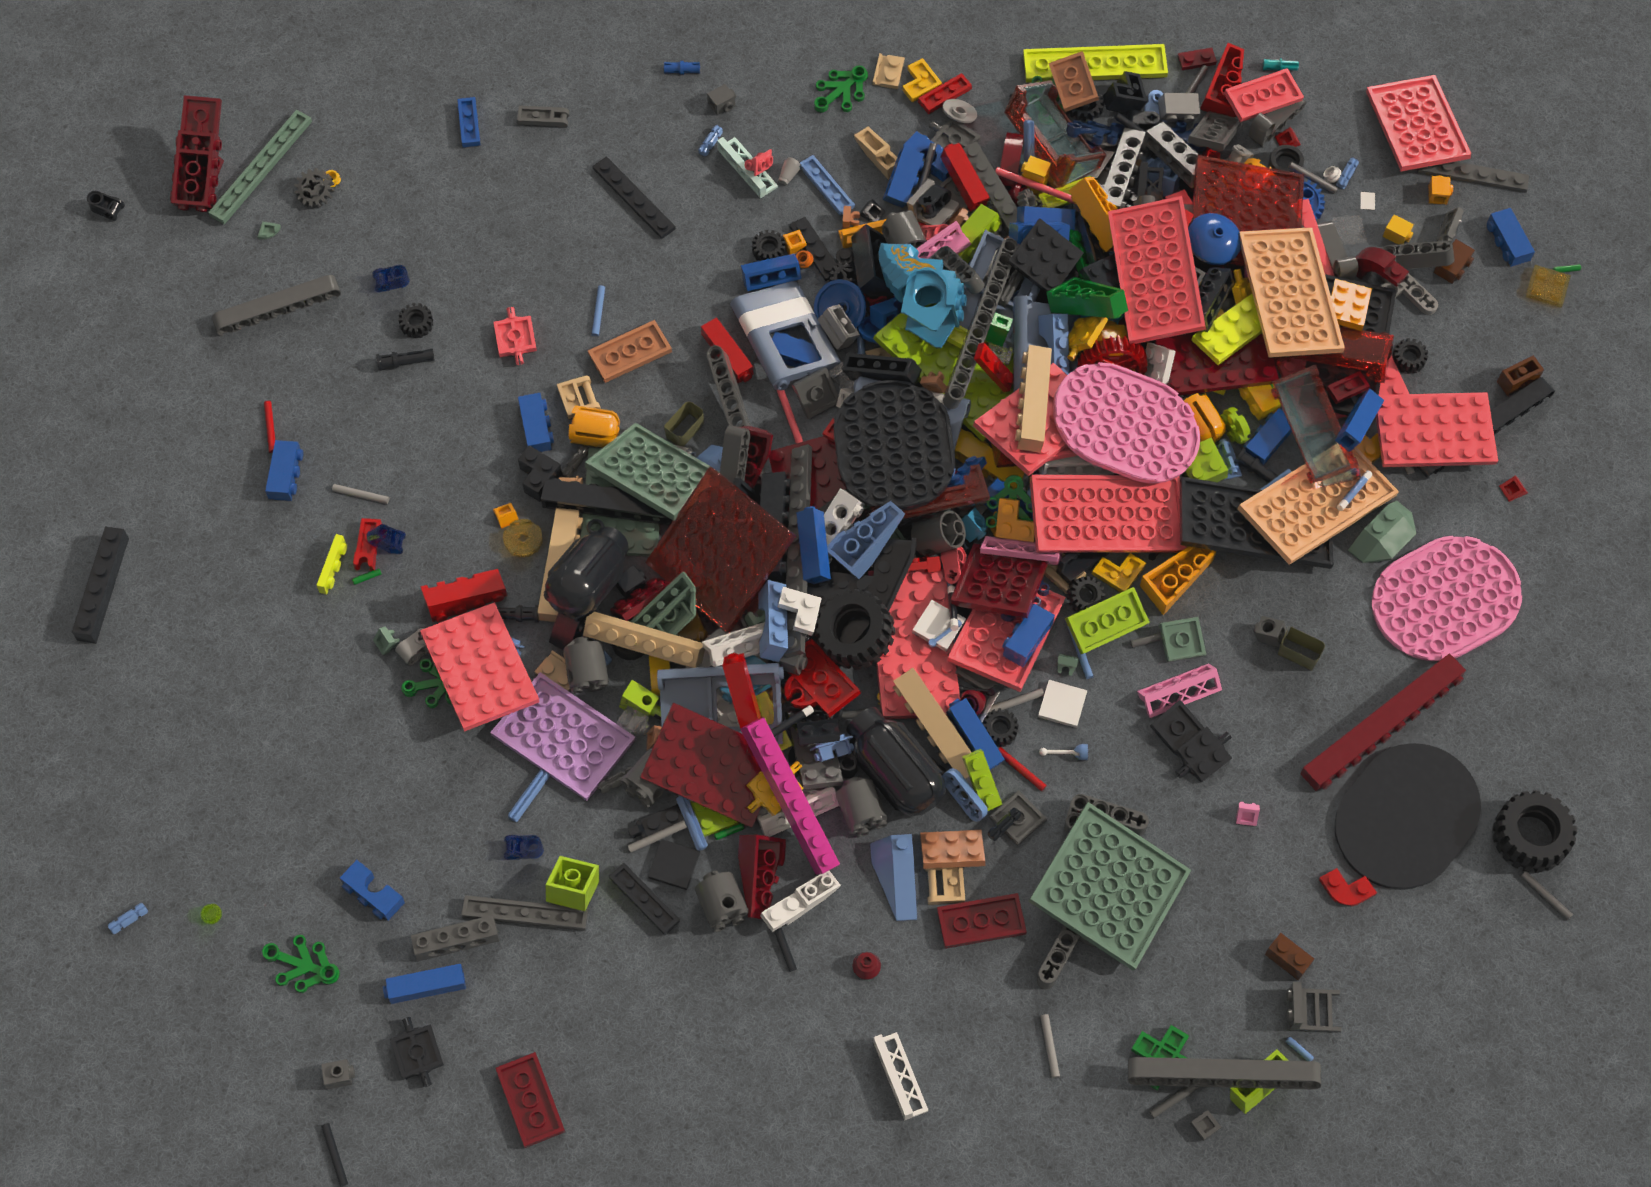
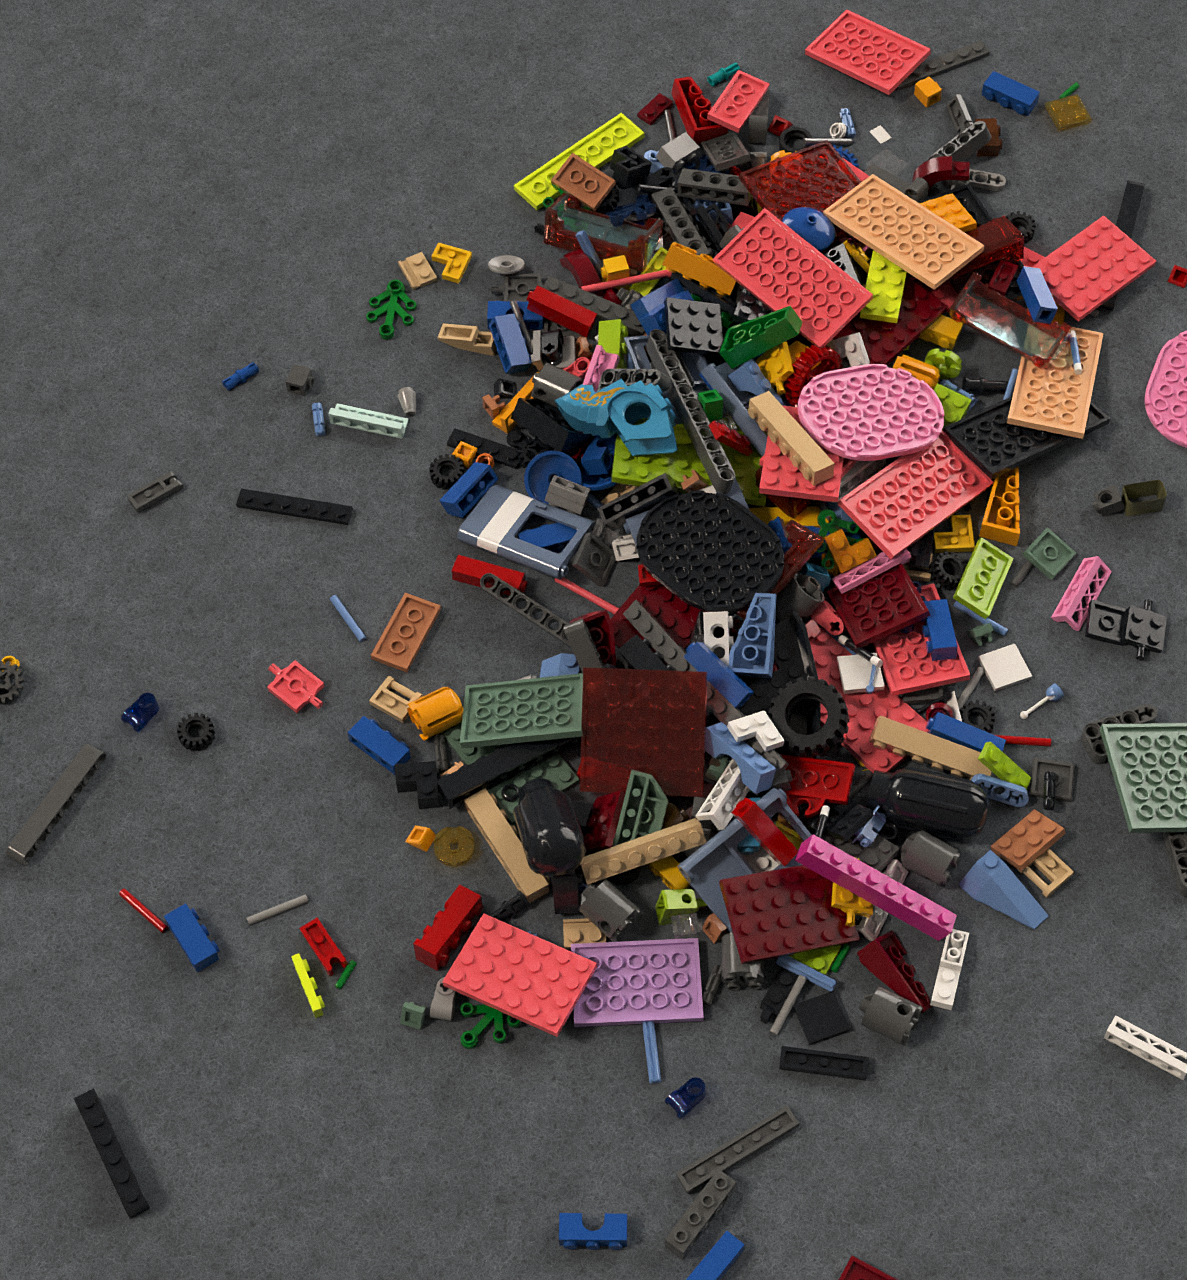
camera: 35 degrees left, 5 degrees down
clear blue piece [367,524,406,554] -> none
black pin [376,348,435,371] -> none
blue plate [457,97,481,147] -> none
lime brick [546,856,599,911] -> none
olive piece [664,401,704,447] -> none
coral hinge [744,149,773,176] -> none
black bar [774,927,797,972] -> none
medium blue tile [799,155,855,216] -> none
dark red cone [852,952,881,980] -> none
red plate [918,73,972,114] -> none
dark red plate [937,893,1027,949] -> none
blue brick [1243,408,1297,465] -> none
sand green wedge [1348,501,1416,563] -> none
yellow brick [1383,215,1414,245] -> none
reddish brown brick [1497,355,1544,396] -> none

